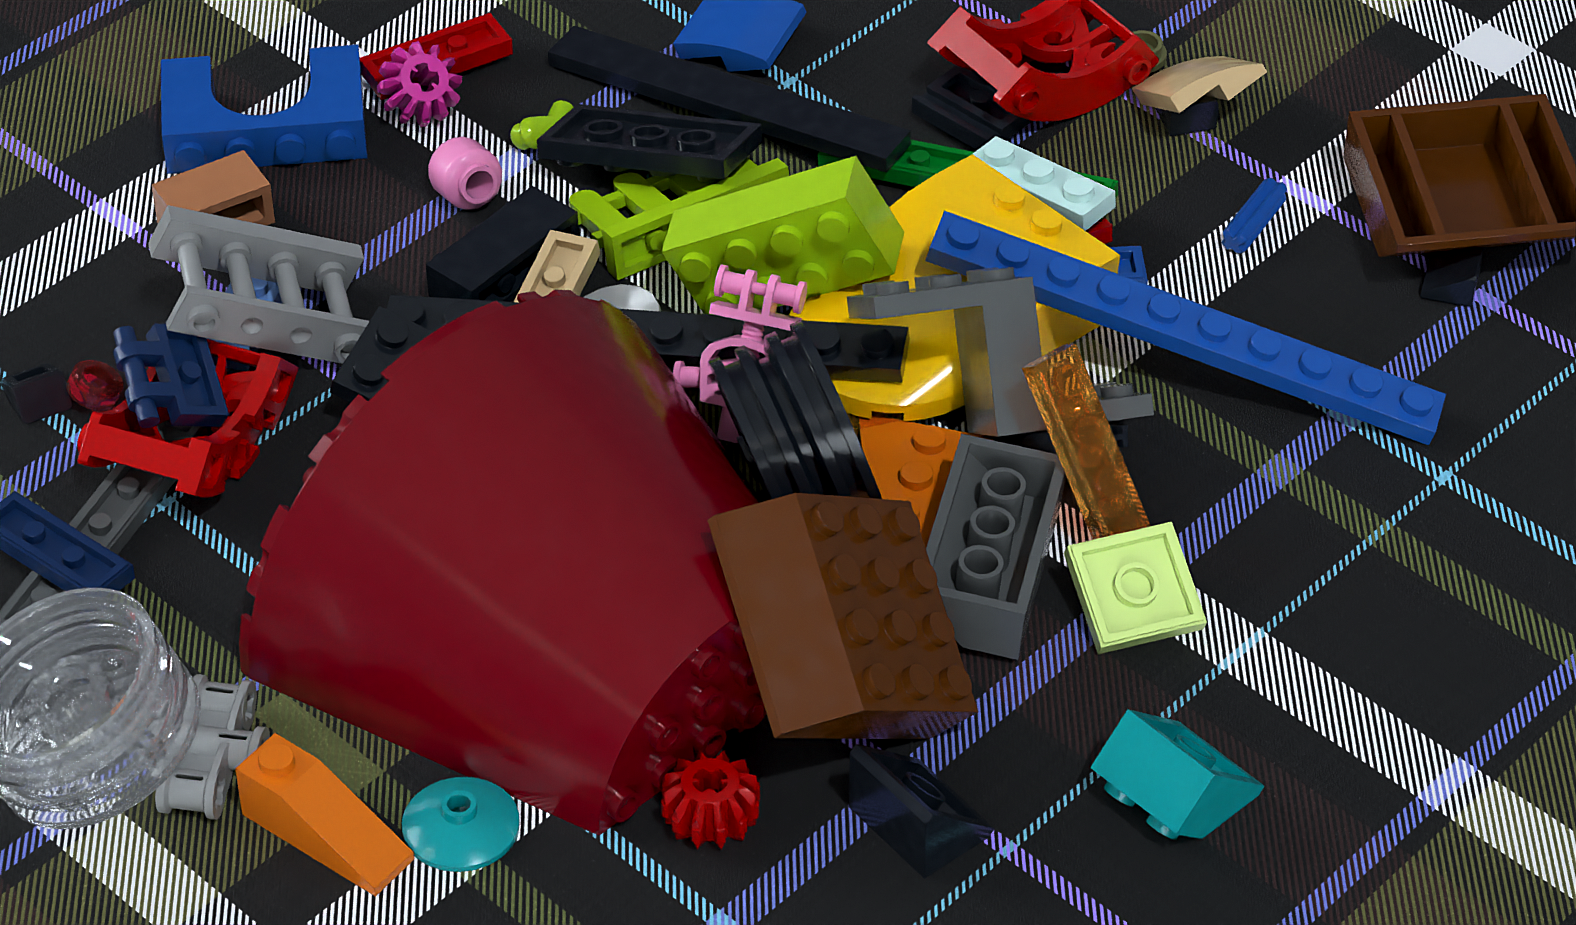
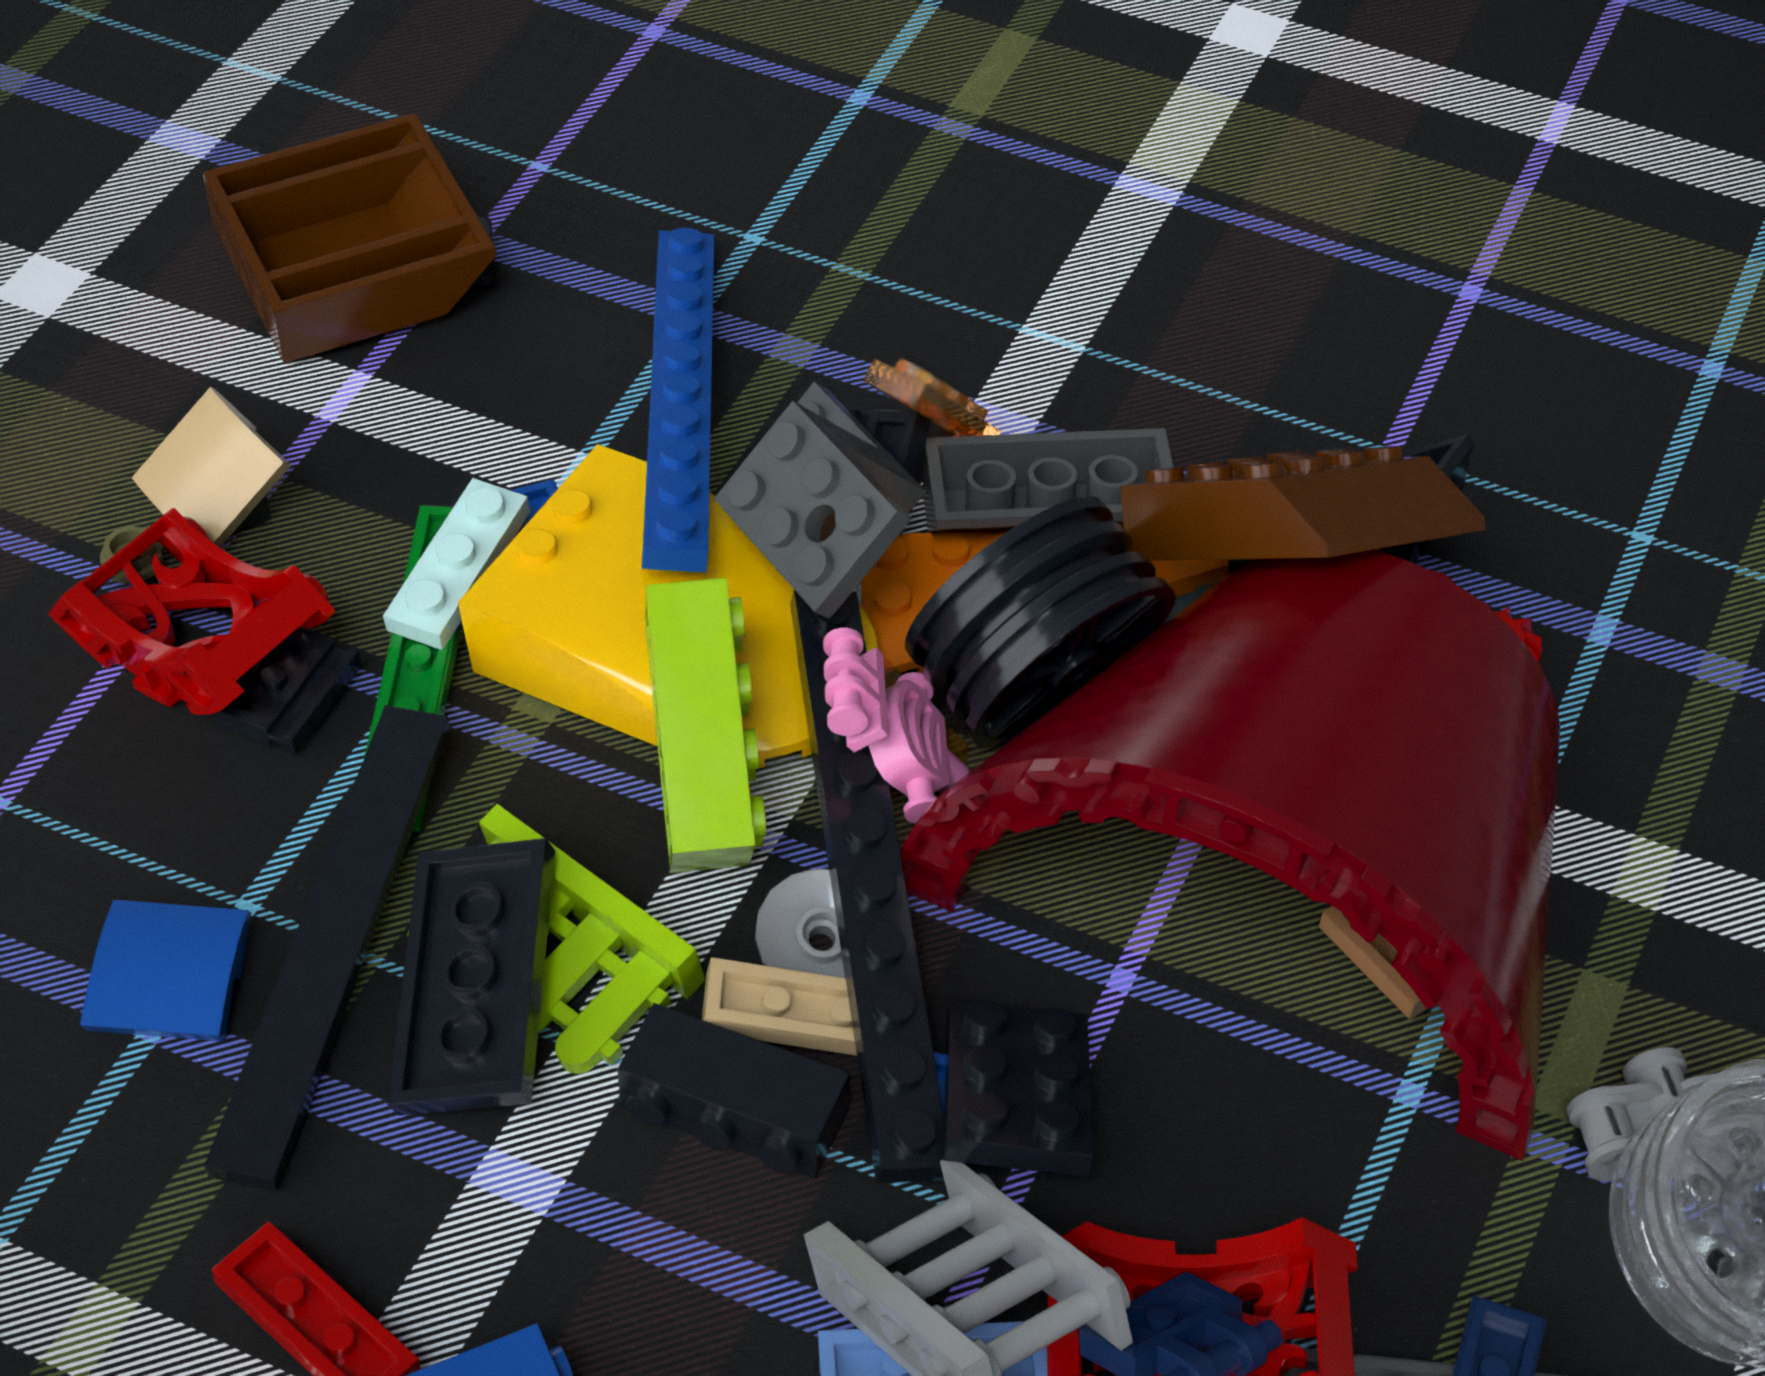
camera: 110 degrees left, 5 degrees up
orange slope [235,733,414,897] -> none
dark pink gear [377,41,462,127] -> none
teal dish [402,777,520,872] -> none
bright pink head [428,136,502,210] -> none
lime arm [510,100,573,150] -> none
yellowish green tile [1064,522,1207,655] -> none
teal slope [1090,709,1264,840] -> none
blue axle [1222,178,1287,254] -> none

